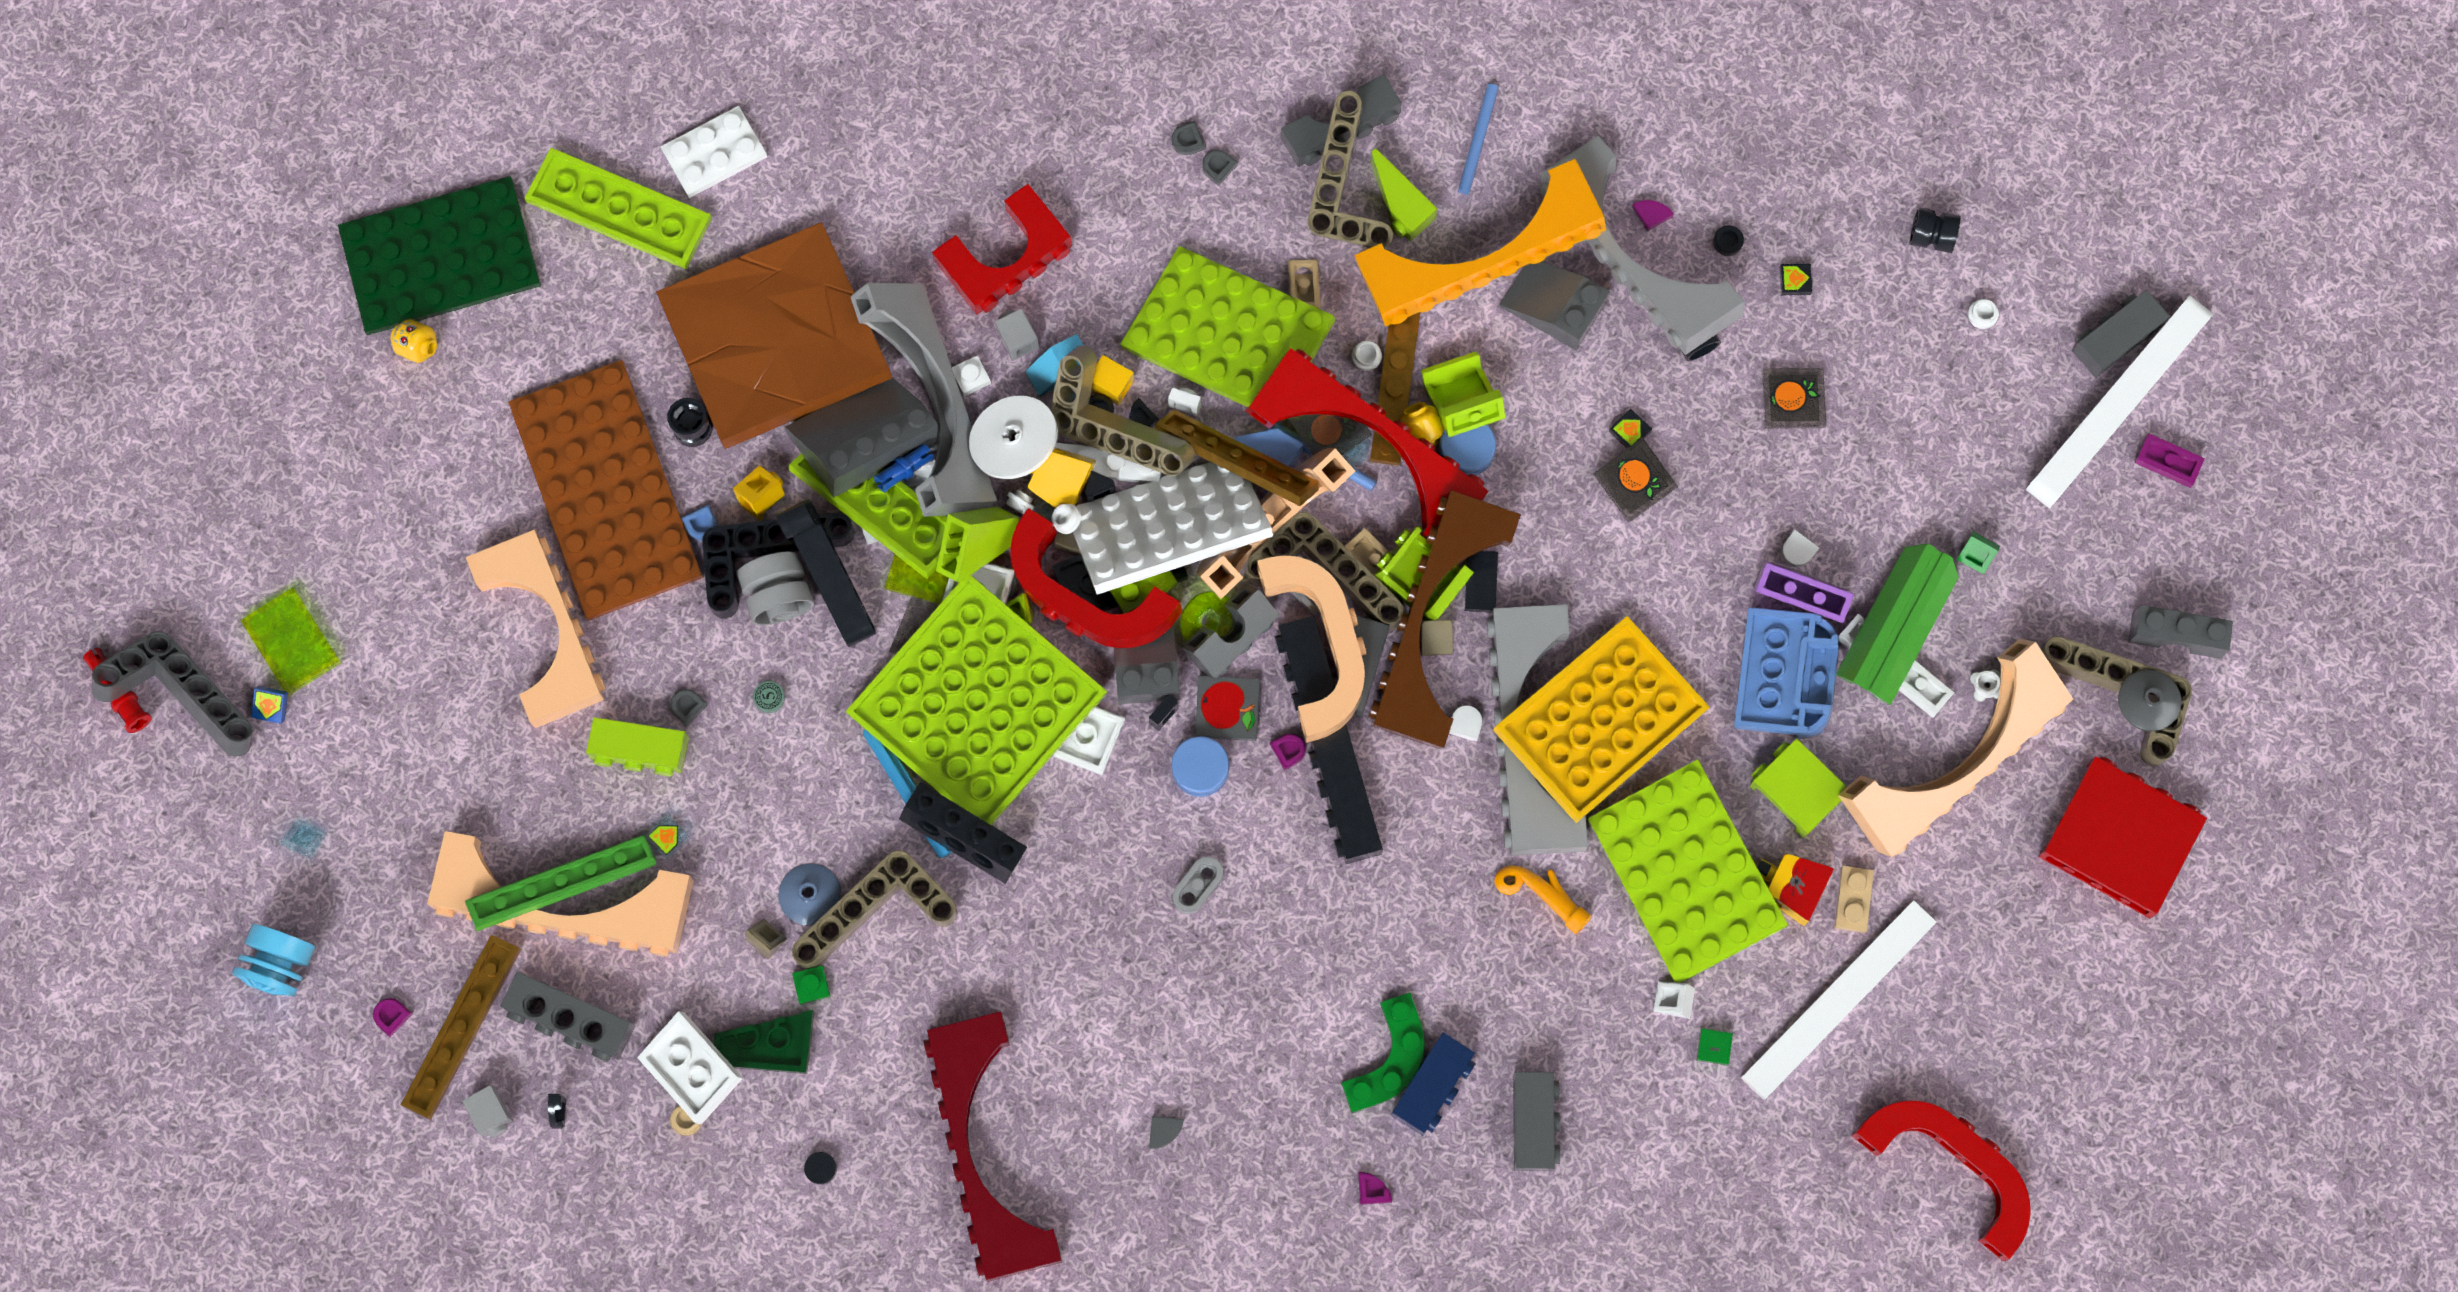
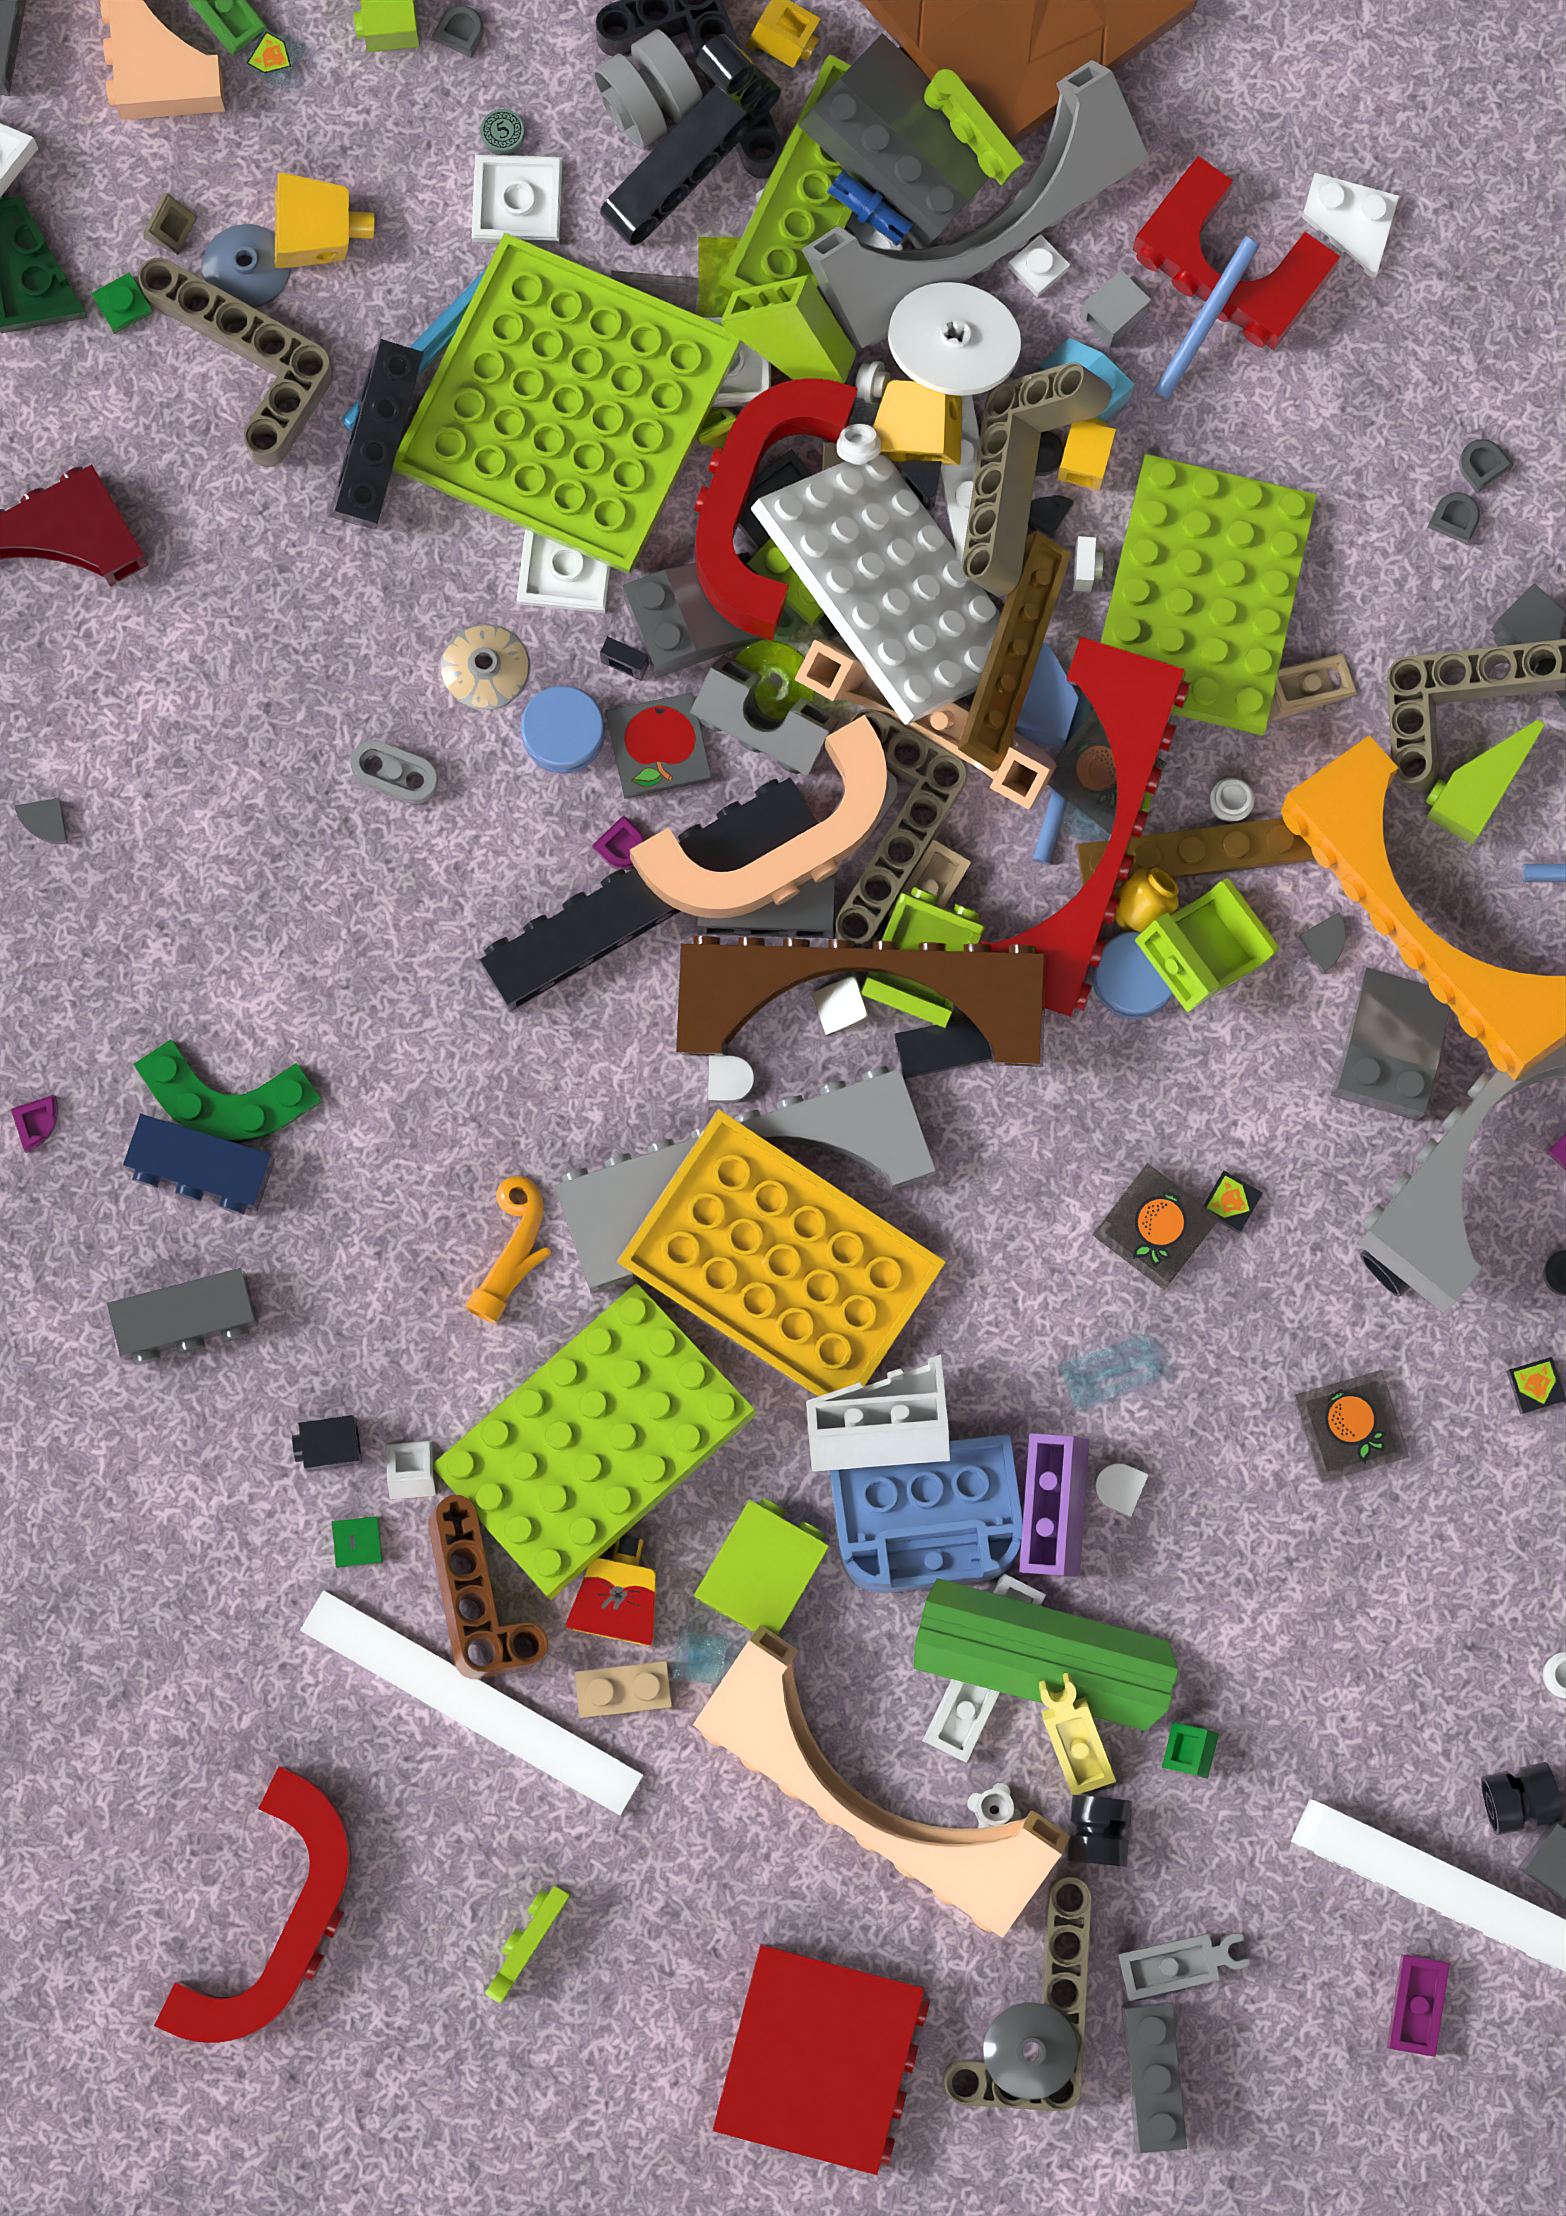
camera: 70 degrees right, 5 degrees up
none -> yellow torso [275,173,374,269]
none -> black brick [292,1415,363,1472]
none -> dark orange beam [428,1495,548,1679]
none -> tan dish [441,624,529,710]
none -> white tile [472,155,563,245]
none -> lime plate [484,1885,571,2004]
none -> clear light blue slope [671,1632,728,1685]
none -> white wedge [806,1354,950,1472]
none -> lime plate [924,69,1025,186]
none -> light yellow plate [1039,1673,1116,1795]
none -> clear light blue tile [1058,1334,1160,1409]
none -> black wheel [1066,1795,1132,1867]
none -> light grey plate [1117,1933,1250,2001]
none -> medium blue bar [1154,235,1261,399]
none -> dark grey tile [1299,912,1346,975]
none -> white wing [1302,173,1399,278]
none -> black wheel [1481,1762,1562,1836]

